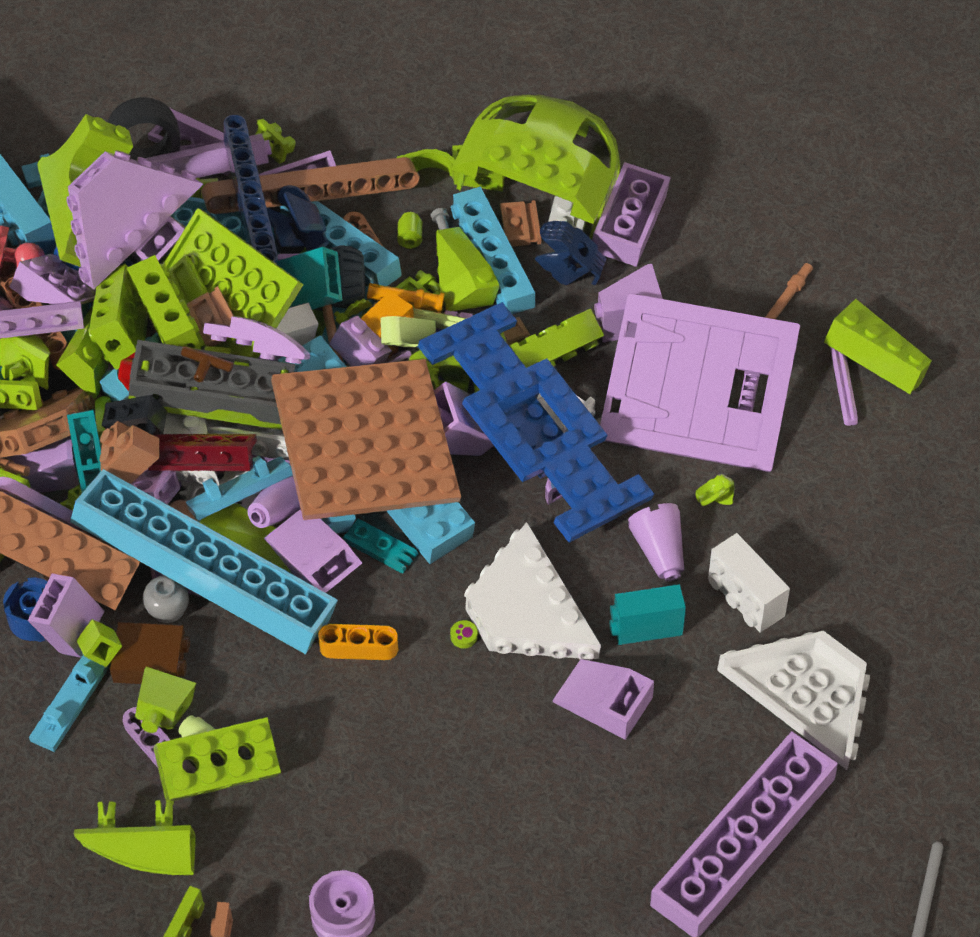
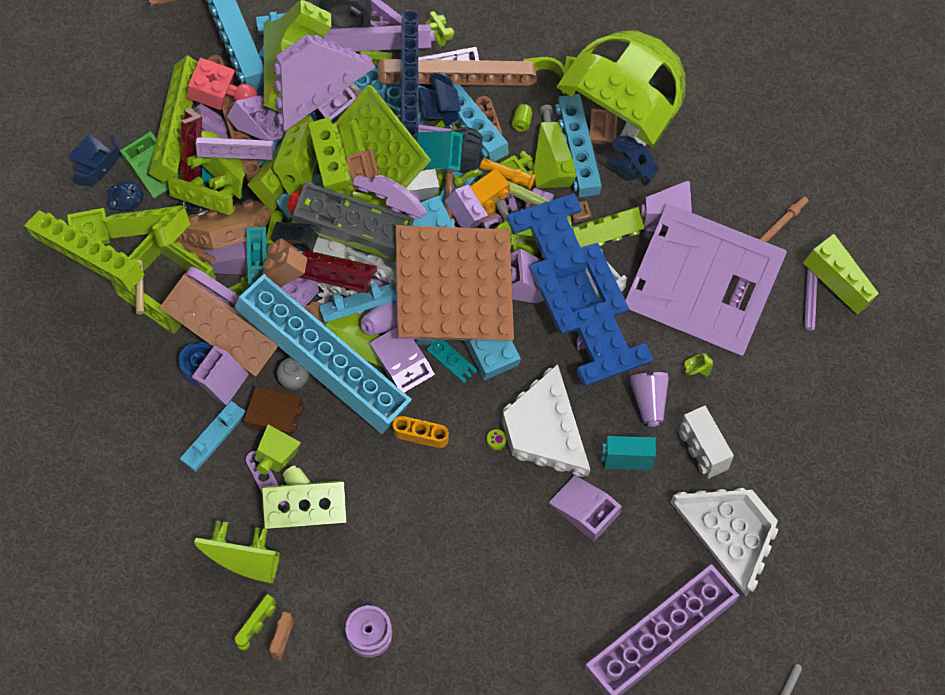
camera: 10 degrees right, 10 degrees up
lime brick [76,619,122,667] -> none
reddish brown piece [181,346,234,382] -> none
yellowish green beam [380,316,436,348] -> none
lavender brick [592,162,670,267] -> none

